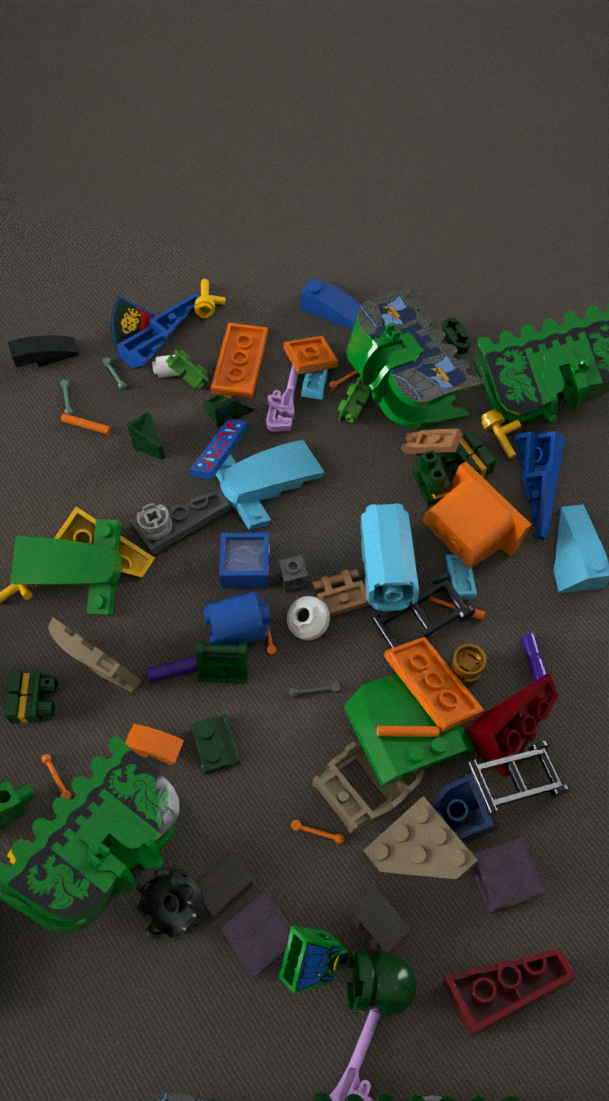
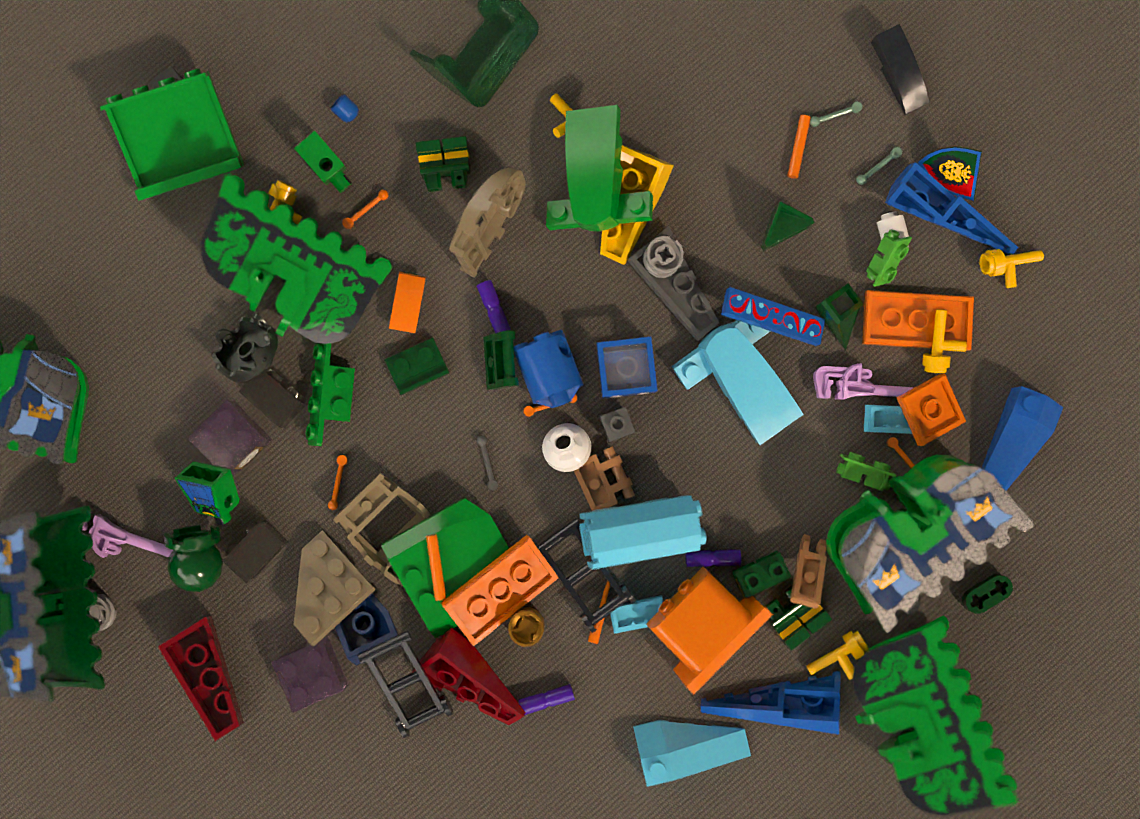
camera: 85 degrees right, 25 degrees up
none -> green bracket [305,343,355,446]
none -> dark purple piece [686,549,741,567]
none -> yellow piece [922,309,967,373]

